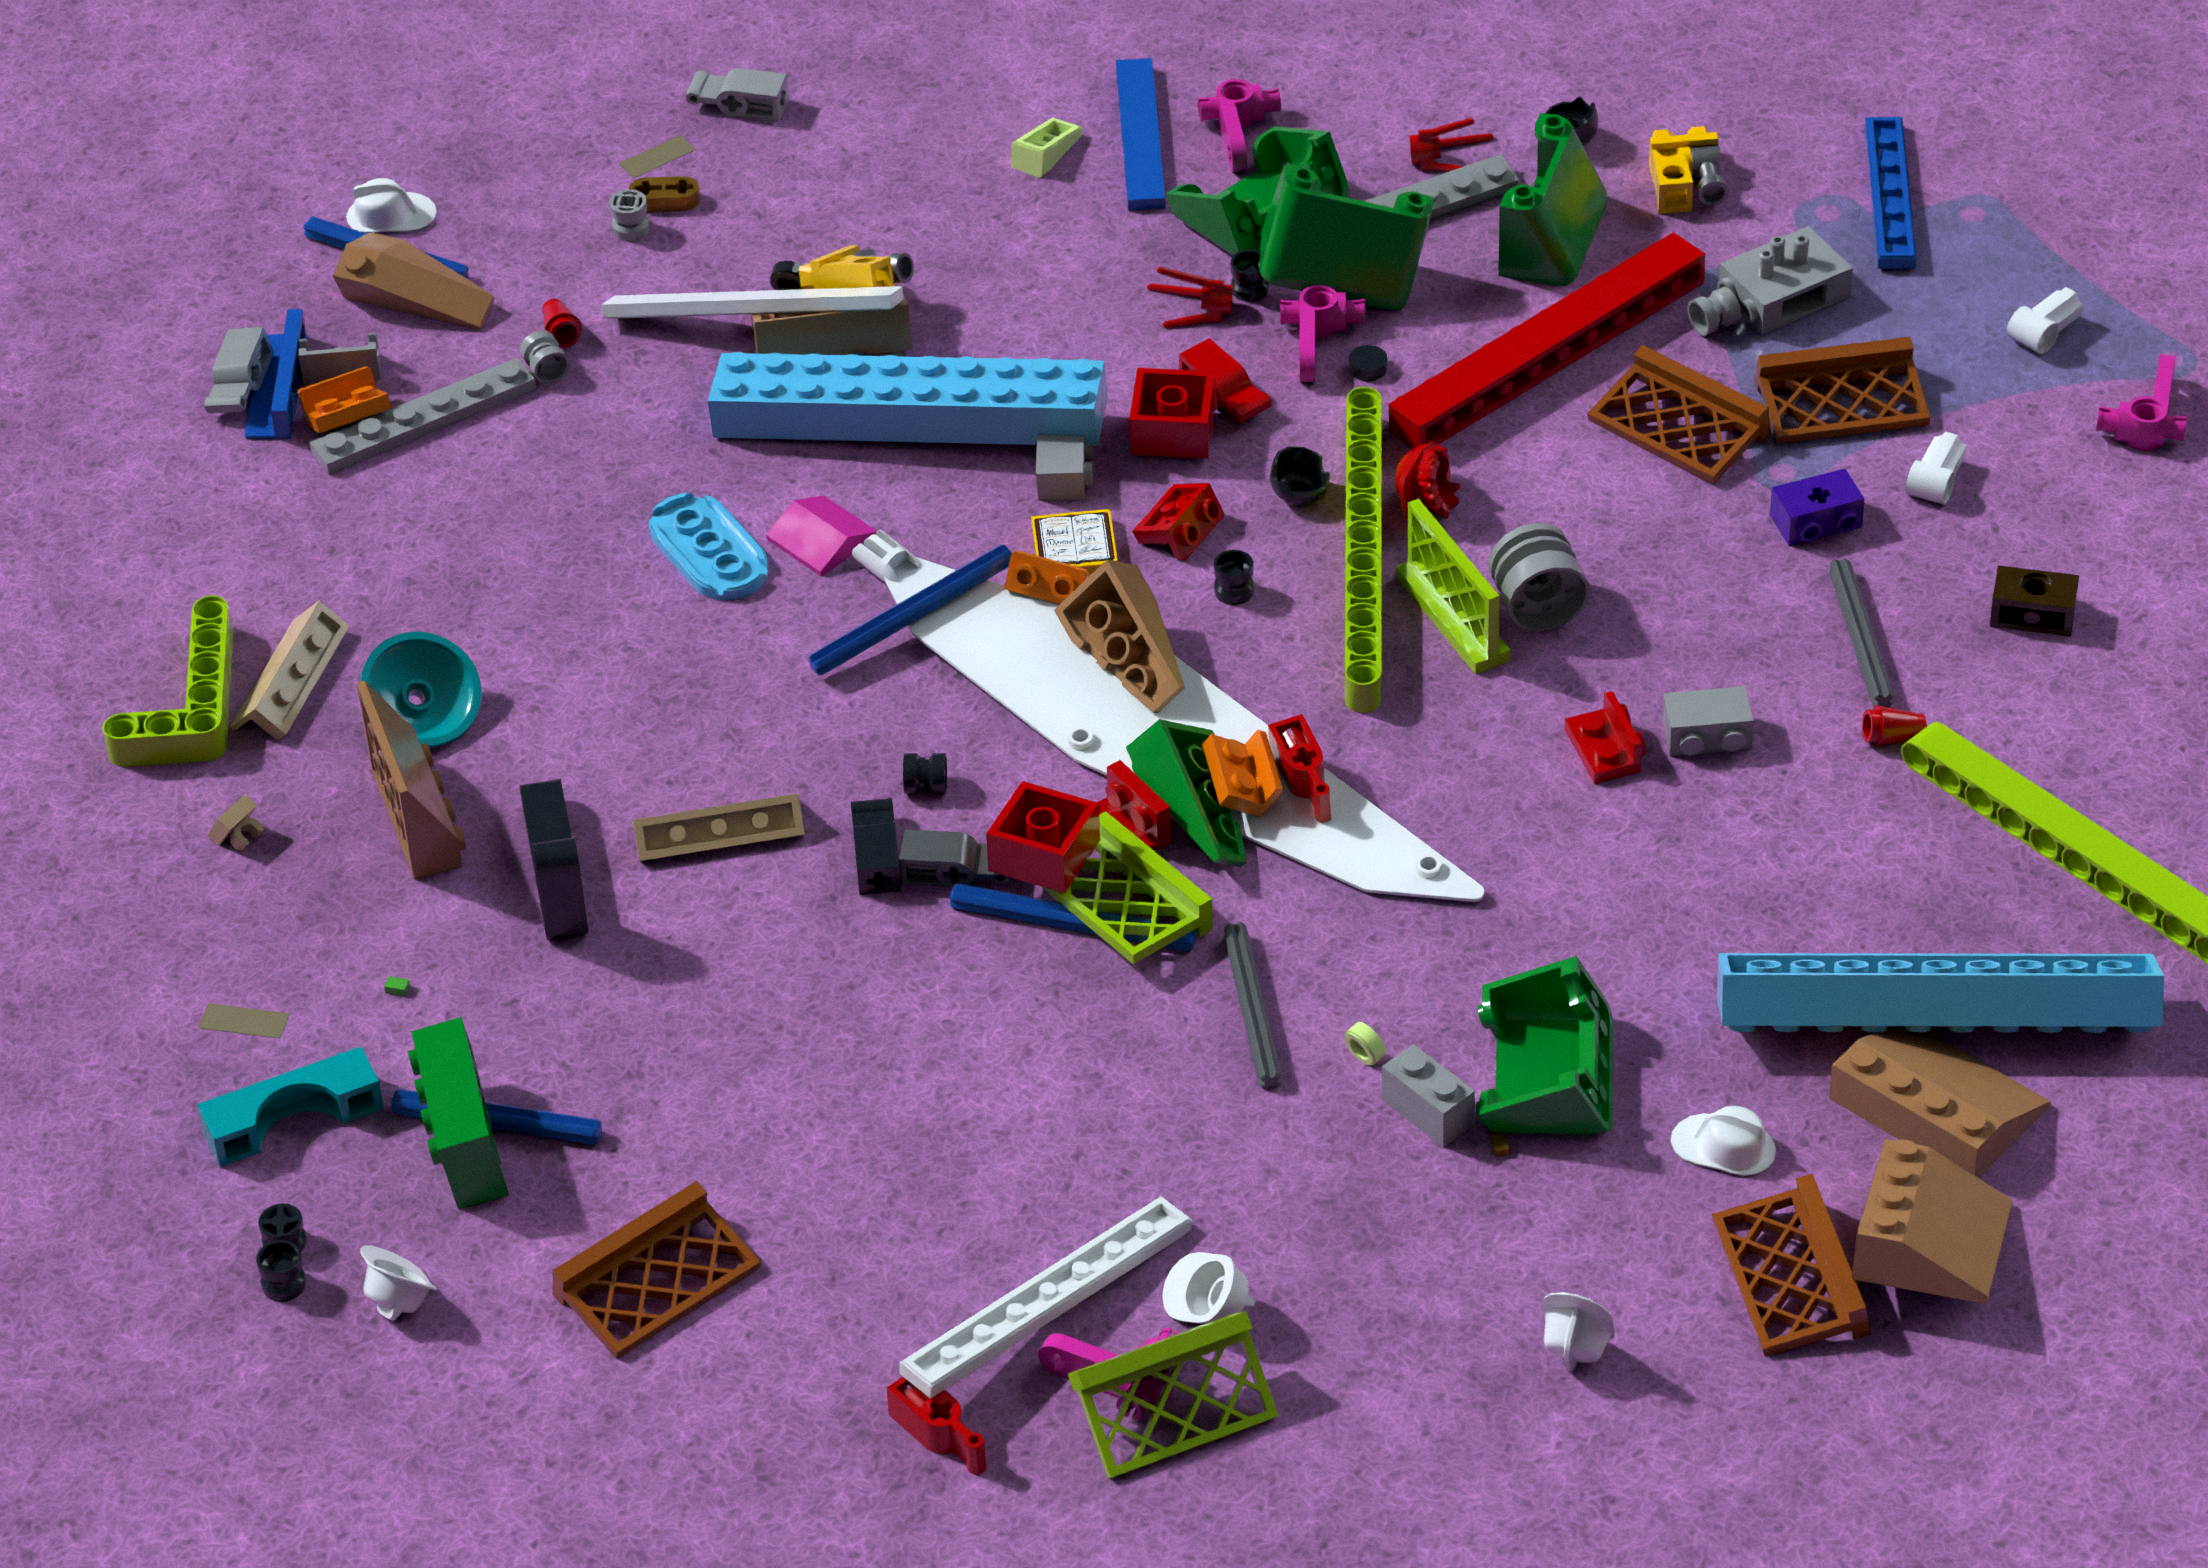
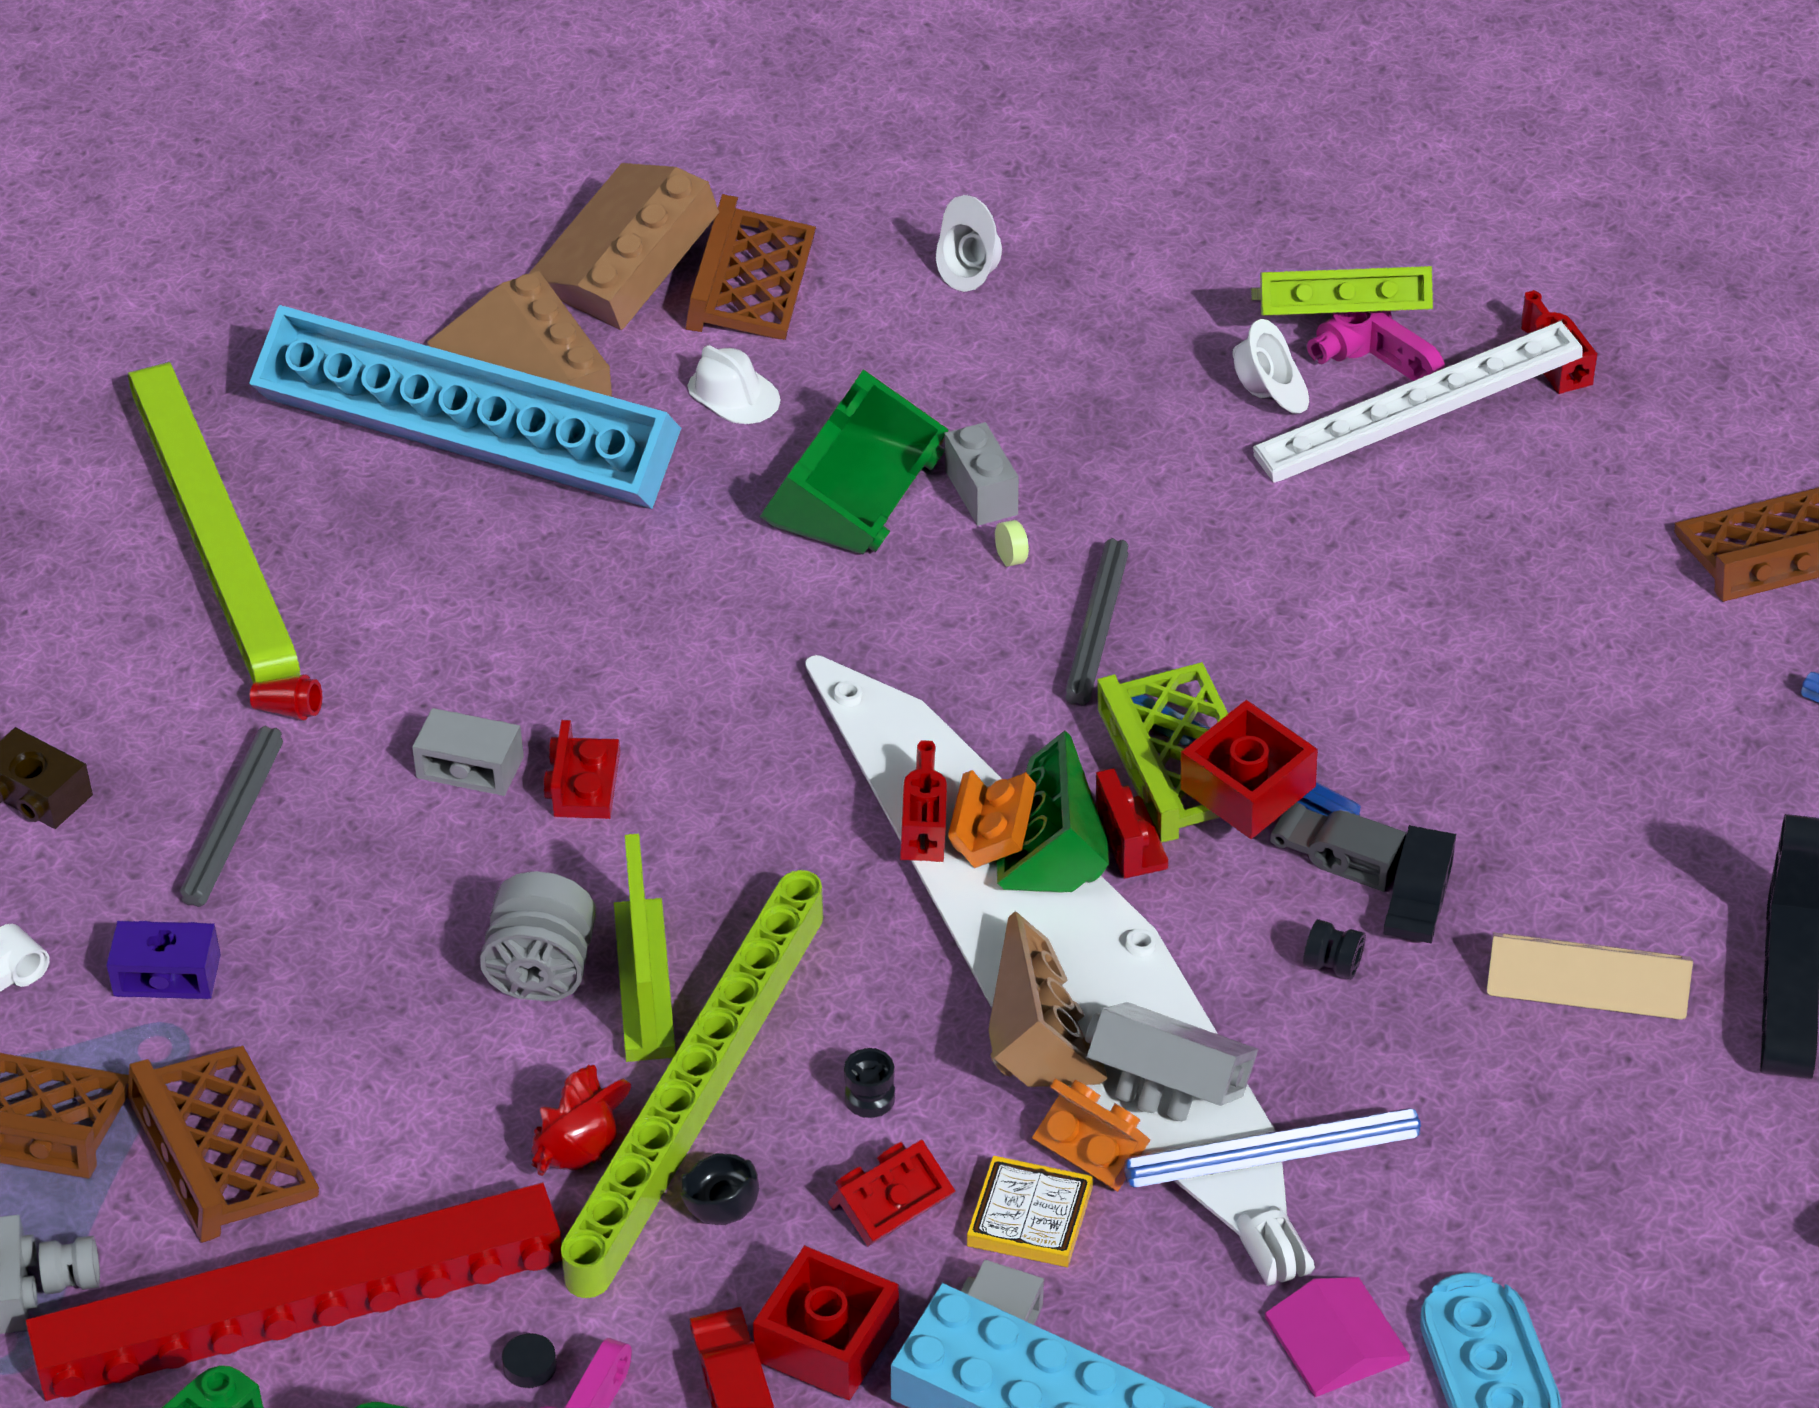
camera: 160 degrees left, 0 degrees up
none -> light grey piece [1085,1002,1258,1121]

